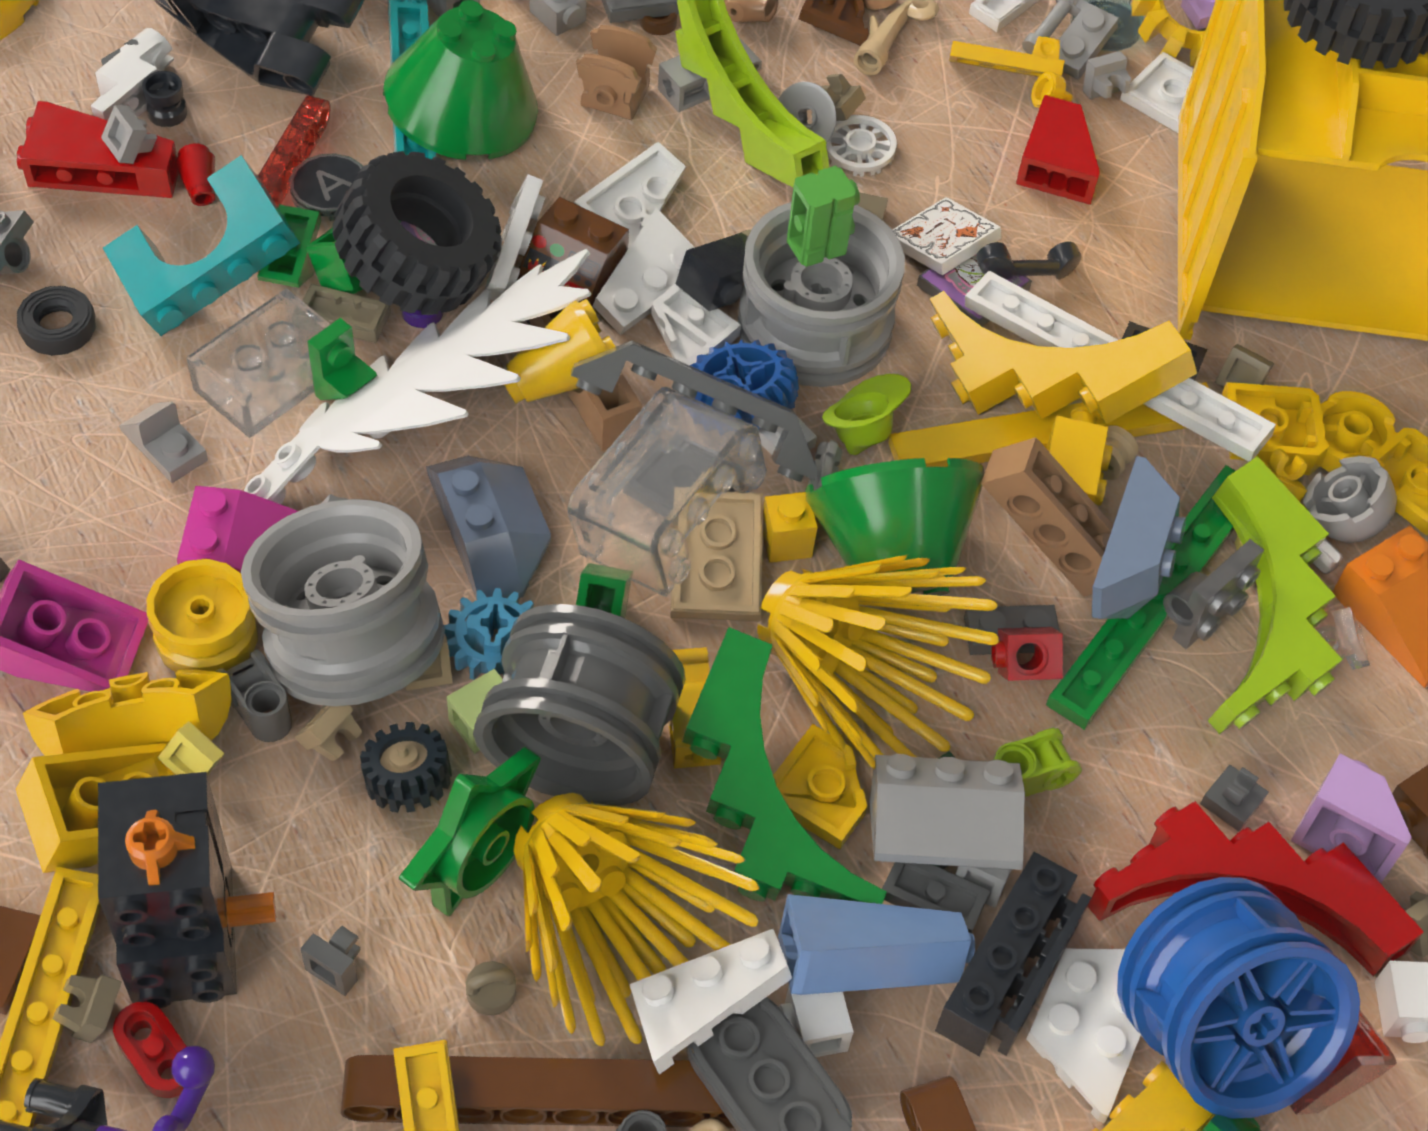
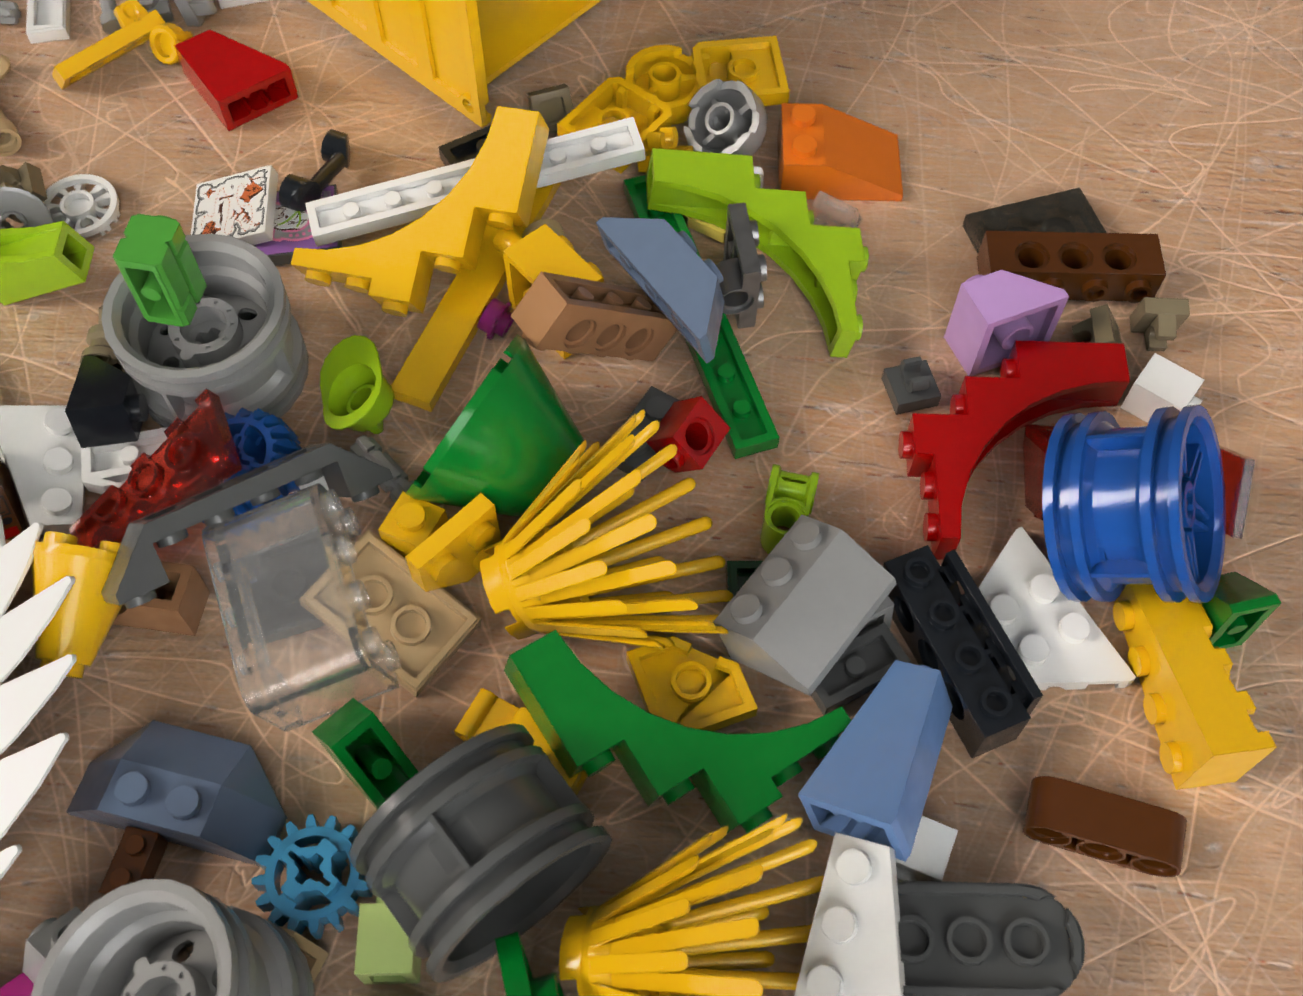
camera: 50 degrees left, 5 degrees up
none -> clear red wing [69,388,242,549]
none -> reddish brown piece [99,826,169,896]
none -> yellow plate [405,493,501,592]

